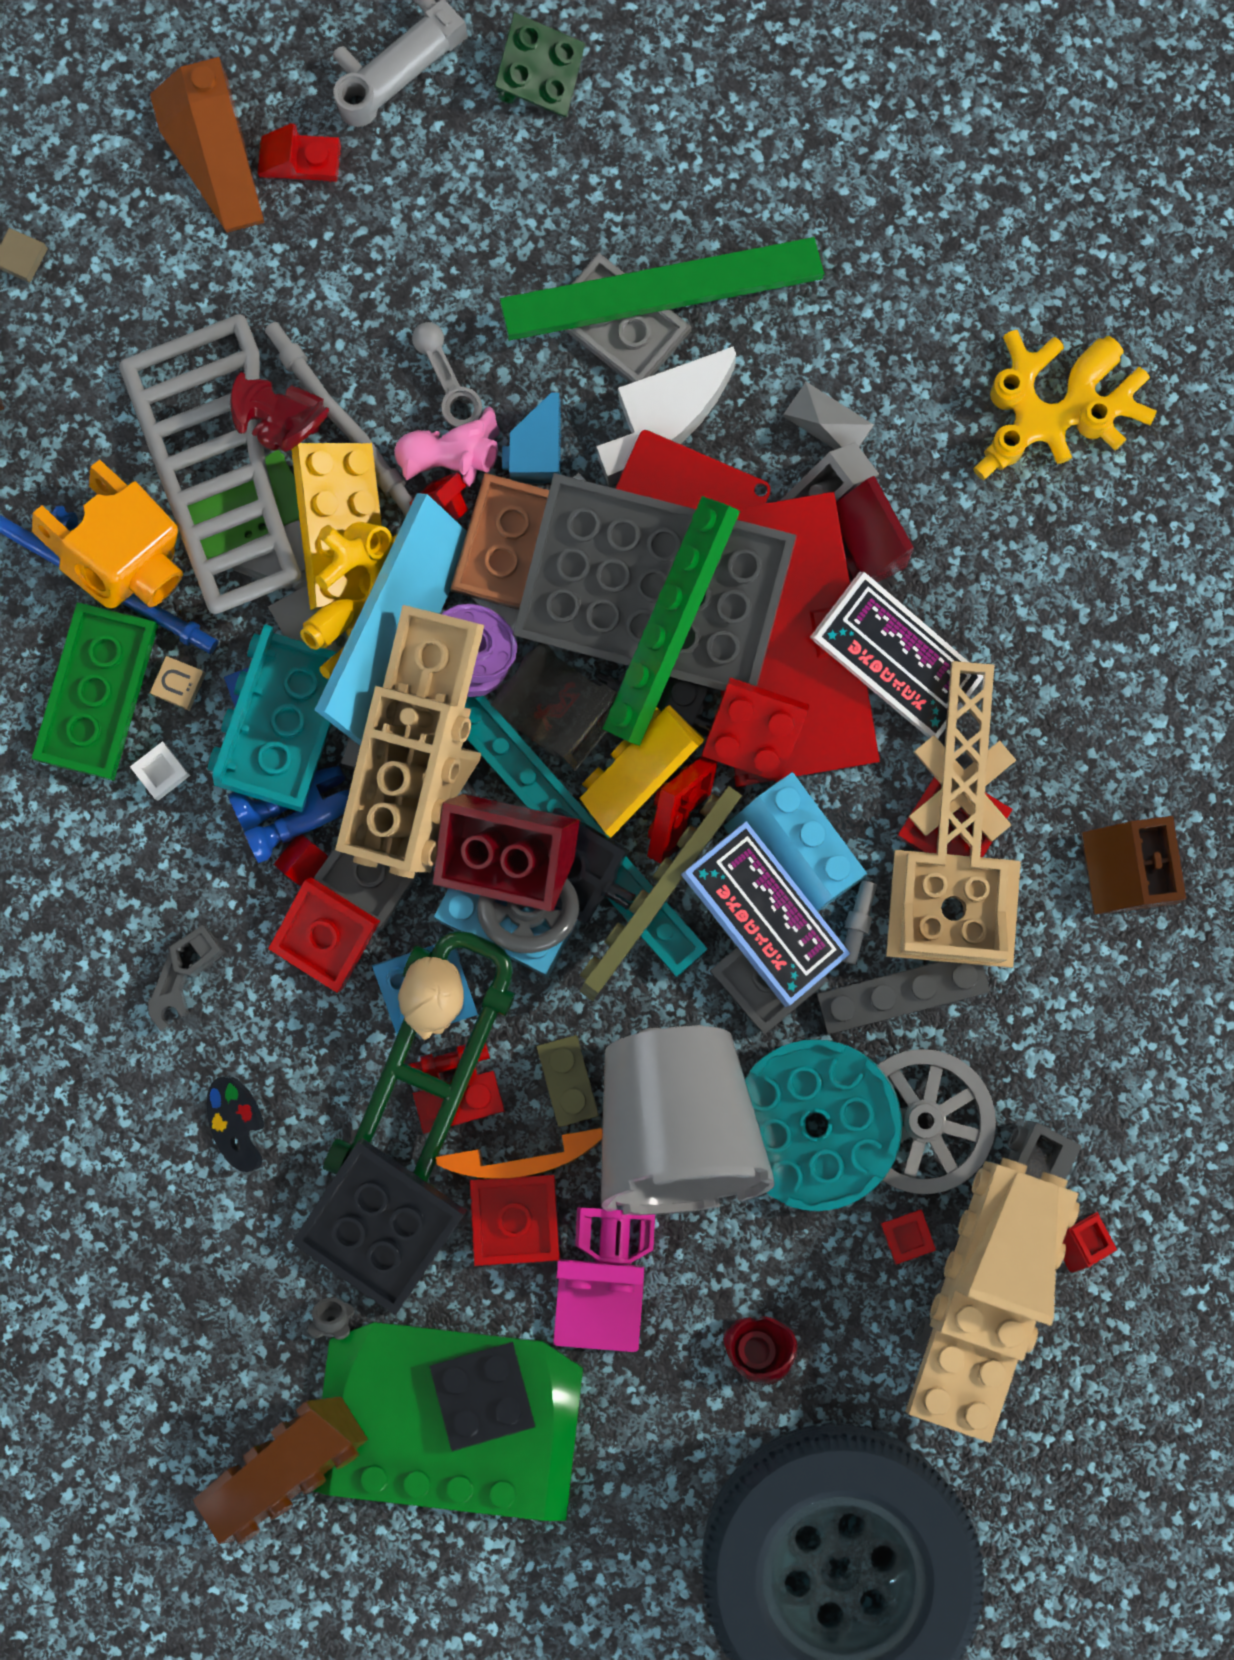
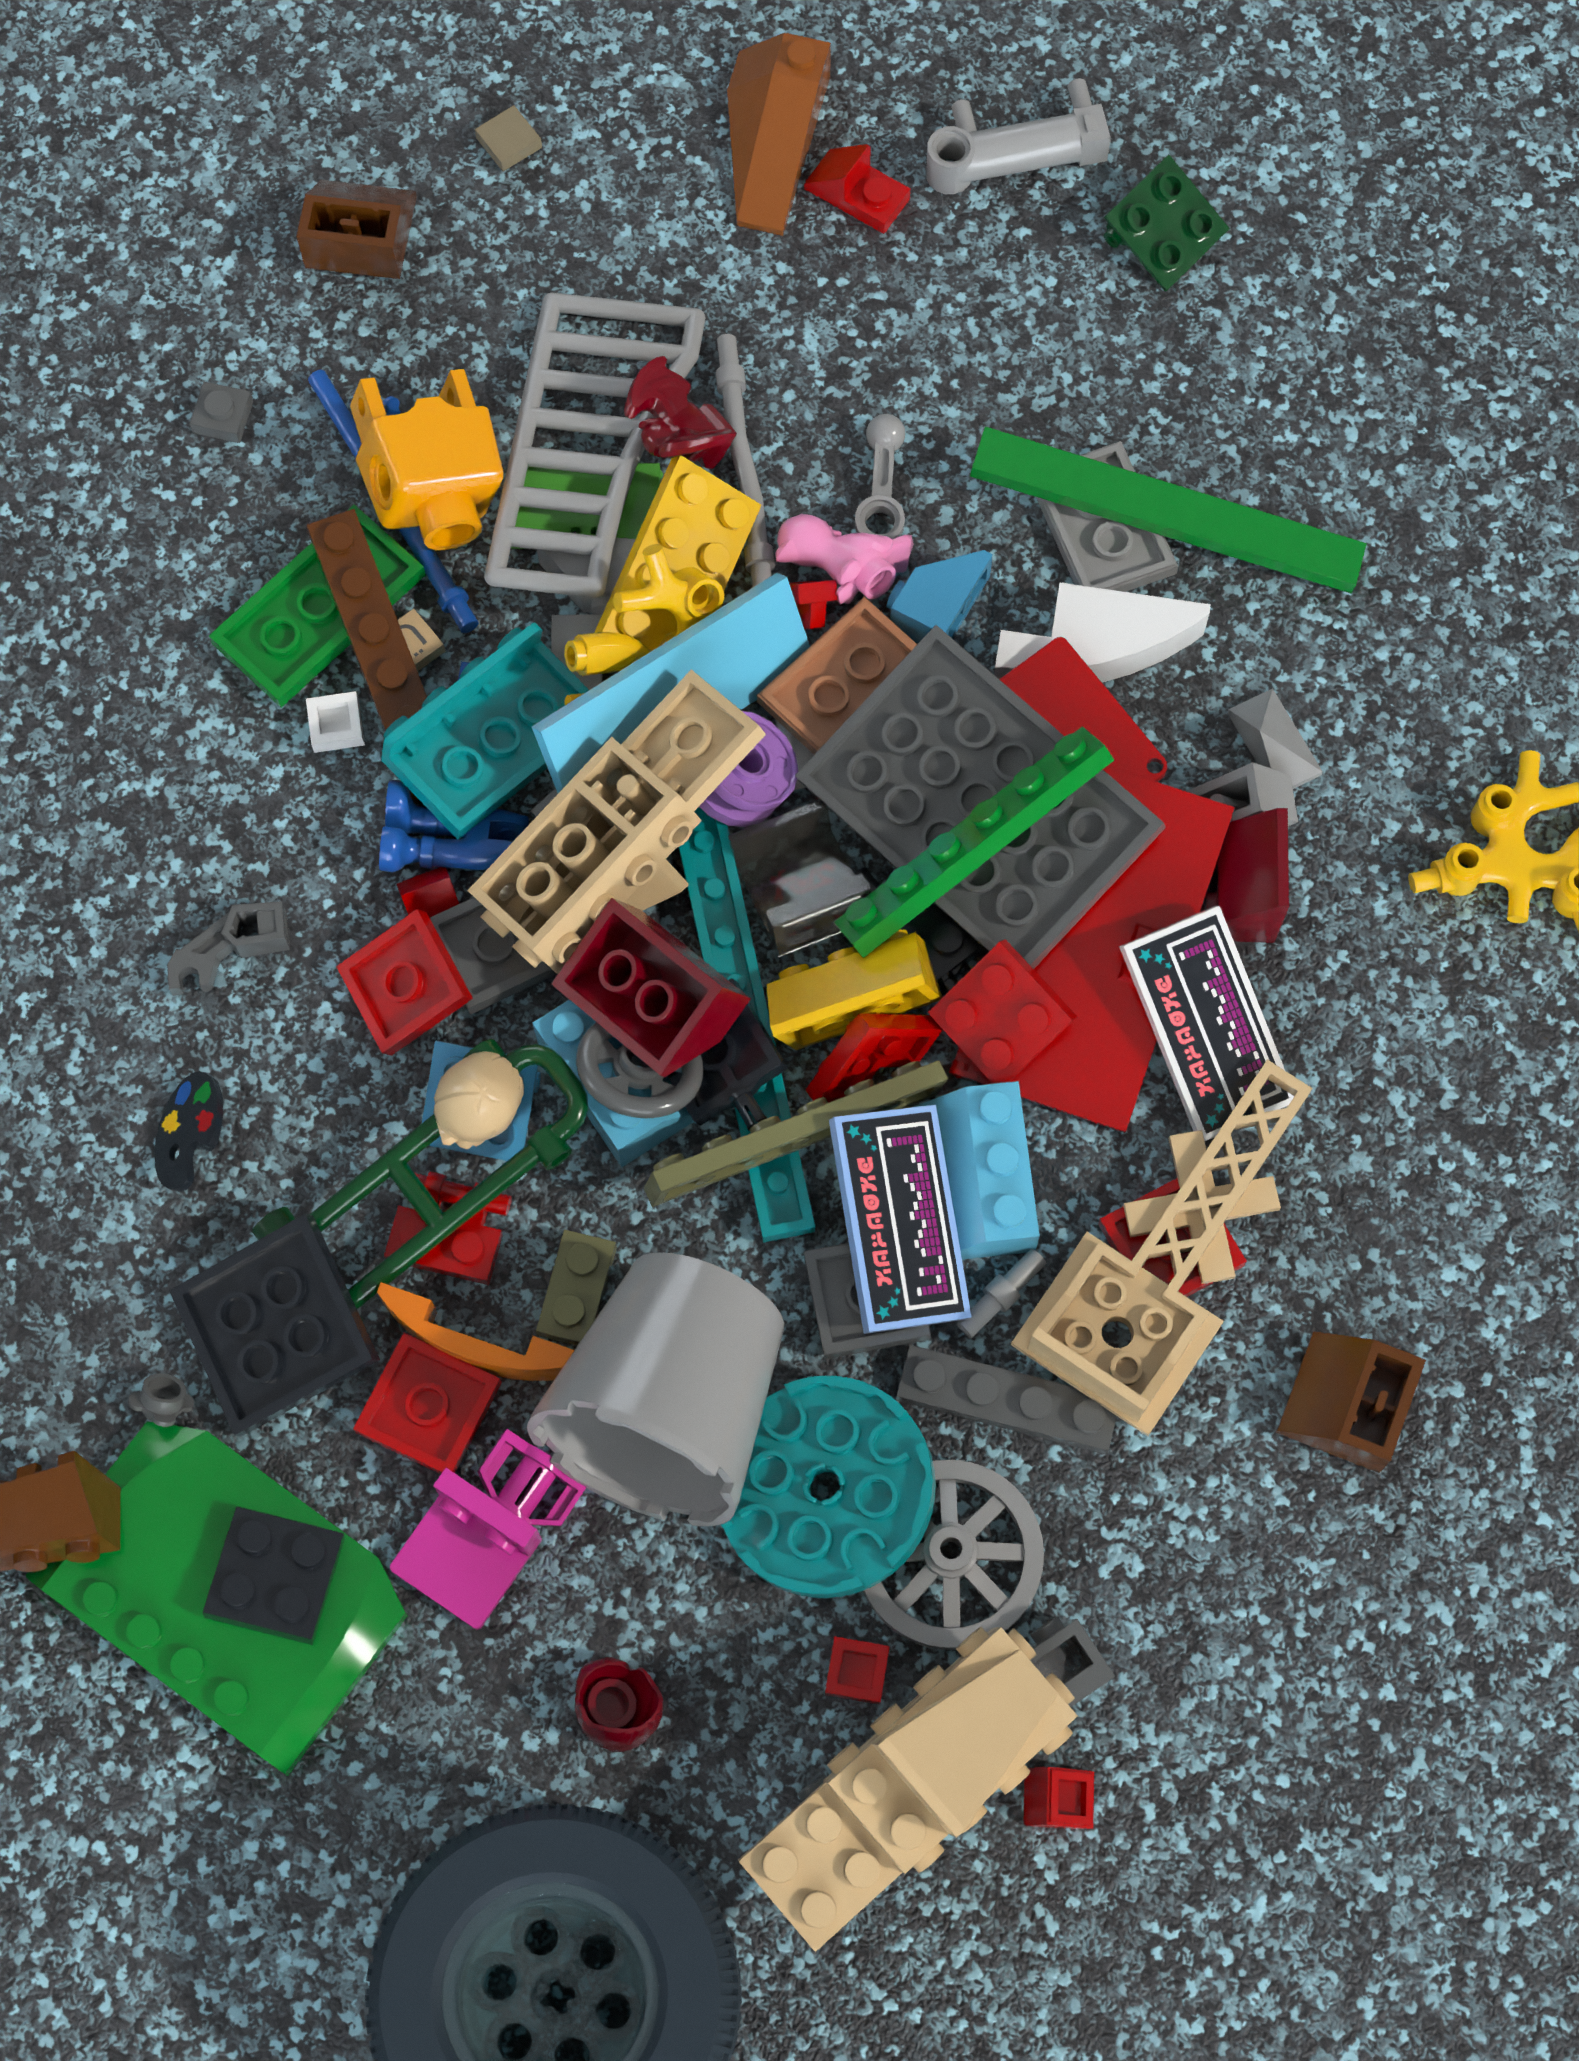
camera: 20 degrees right, 10 degrees down
none -> reddish brown plate [306,509,427,804]

